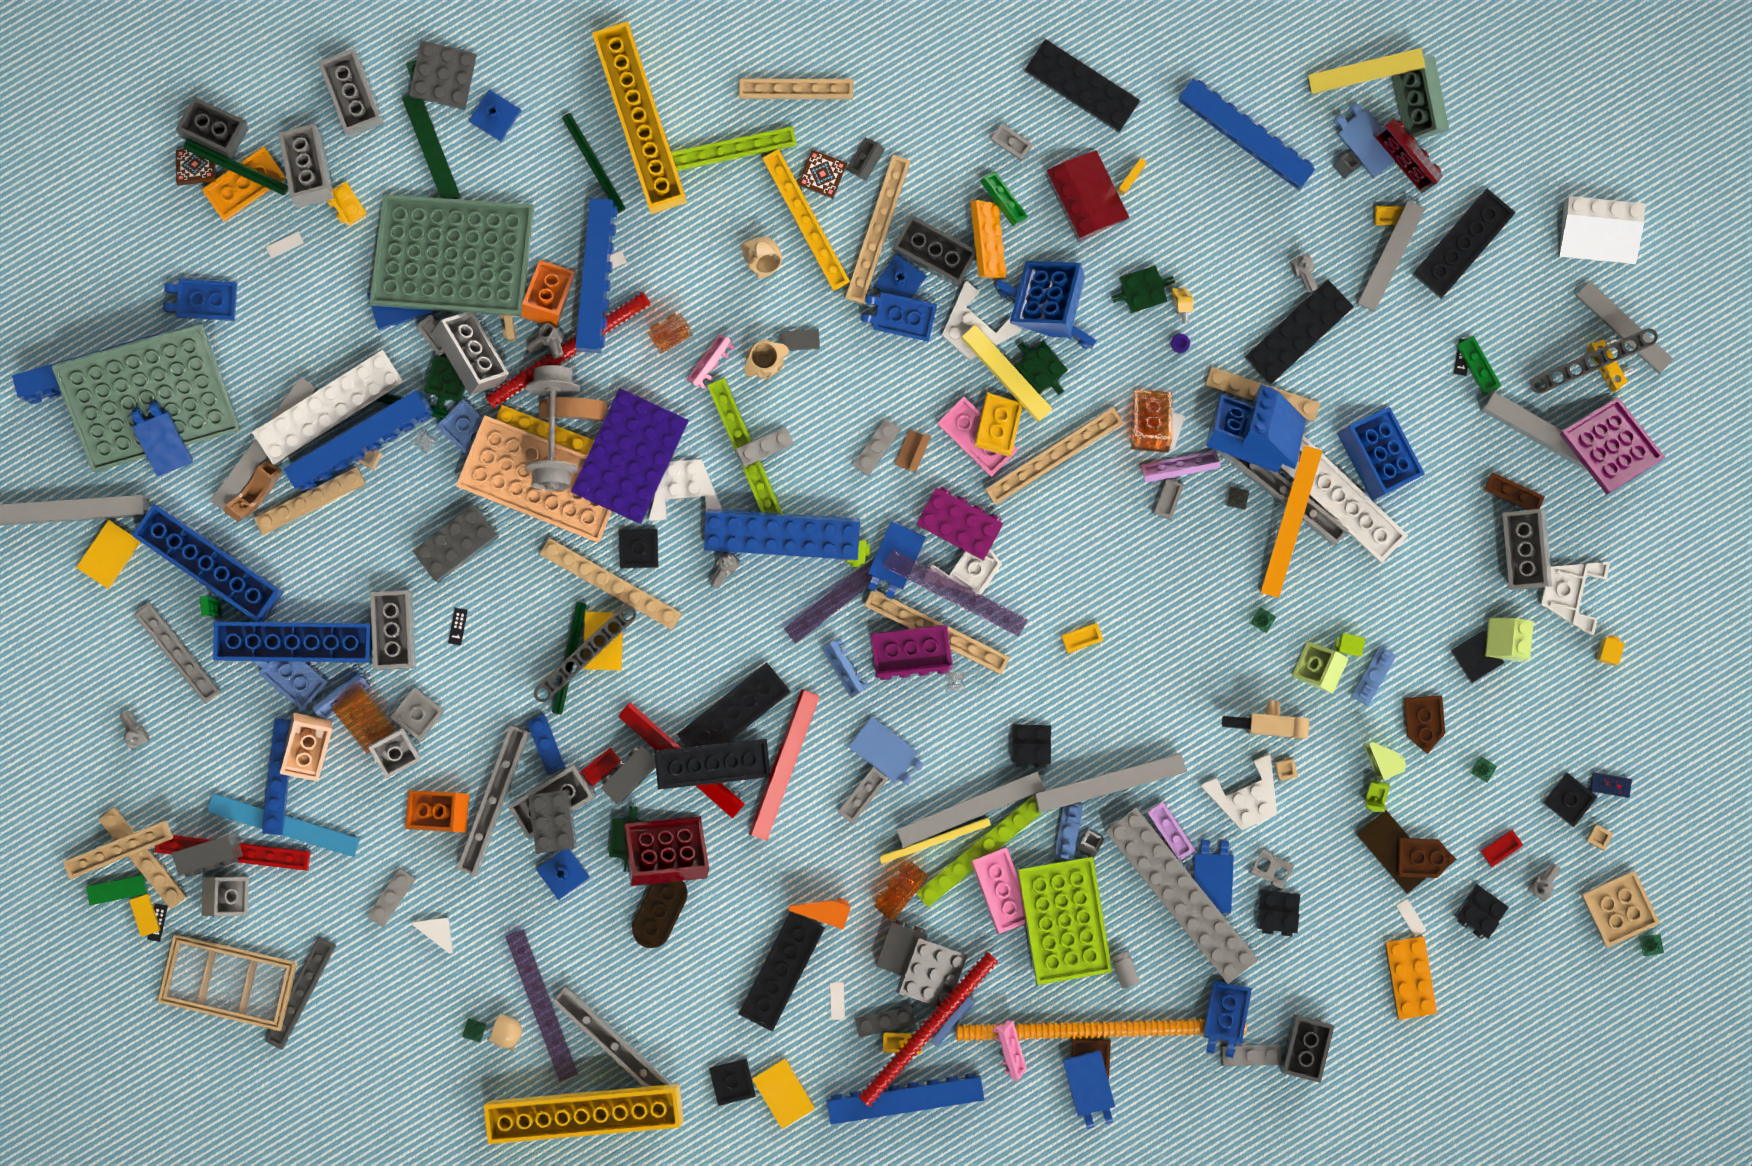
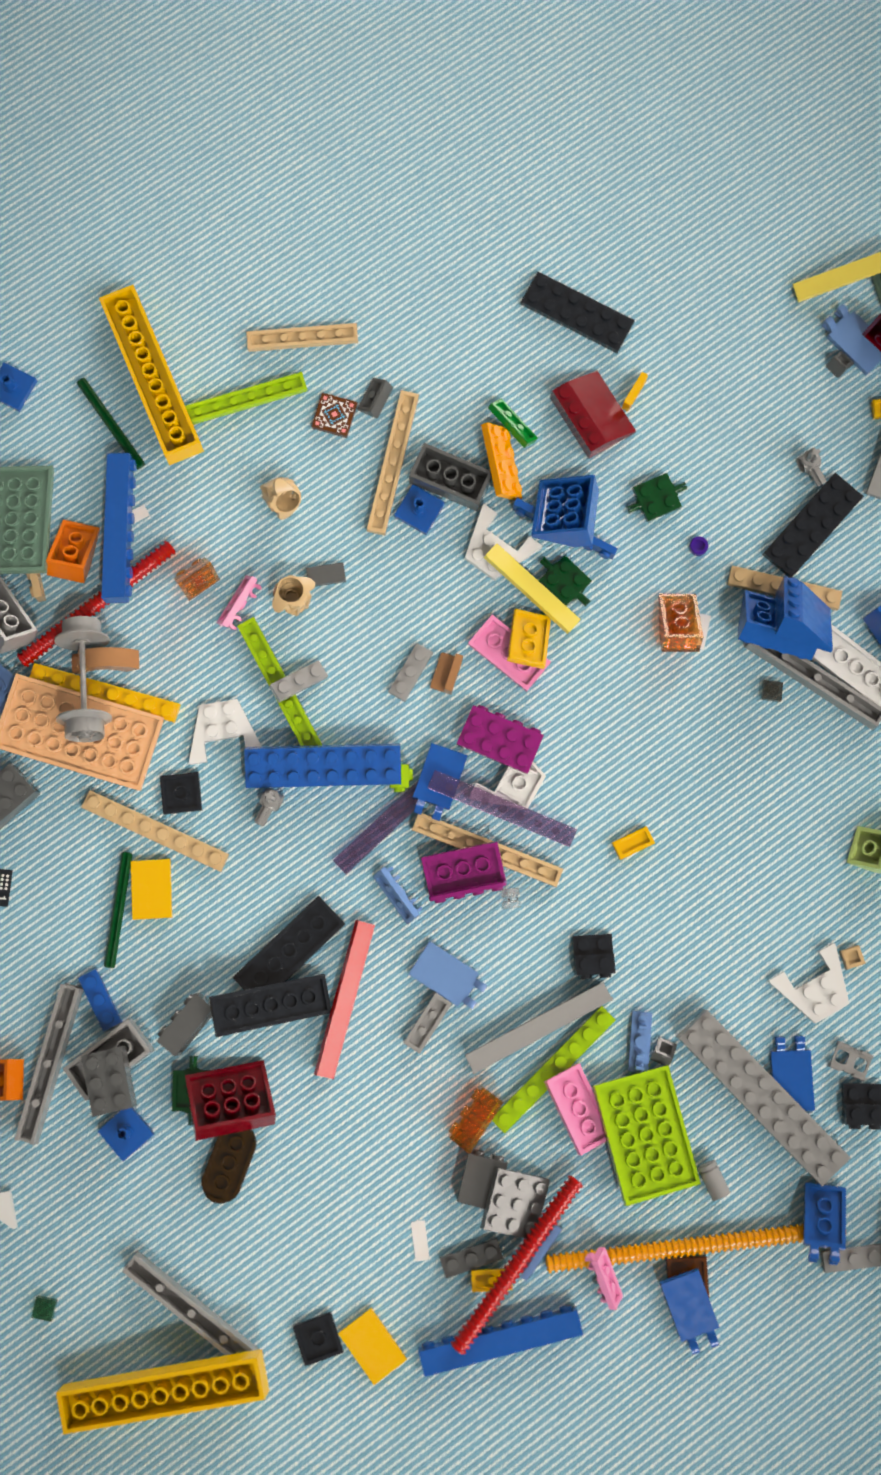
camera: 10 degrees left, 5 degrees down
tan helmet [487,1014,522,1051] -> none
clear purple tile [505,929,578,1082] -> none
light grey axle [526,323,564,358] -> none
dark grey beam [534,605,637,702] -> none
dark purple plate [571,388,689,524] -> none
red tile [580,748,621,787] -> none
red tile [618,702,745,819] -> none
black plate [738,911,825,1032] -> none
yellow plate [762,149,850,292] -> none
orange slope [788,897,851,929] -> none
blue tile [861,292,937,342] -> none
light yellow tile [879,818,991,864] -> none
tan plate [985,407,1124,506] -> none
light grey plate [991,123,1033,161] -> none
light grey tile [1033,754,1187,813] -> none
lavender plate [1141,450,1221,483] -> none
lavender plate [1147,802,1195,861] -> none
light grey tile [1153,478,1184,520] -> none
yellow piece [1171,287,1193,324] -> none
blue brick [1178,79,1315,191] -> none
tan piece [1221,700,1310,739] -> none
clear green plate [1249,607,1276,634] -> none
light orange tile [1261,445,1323,598] -> none

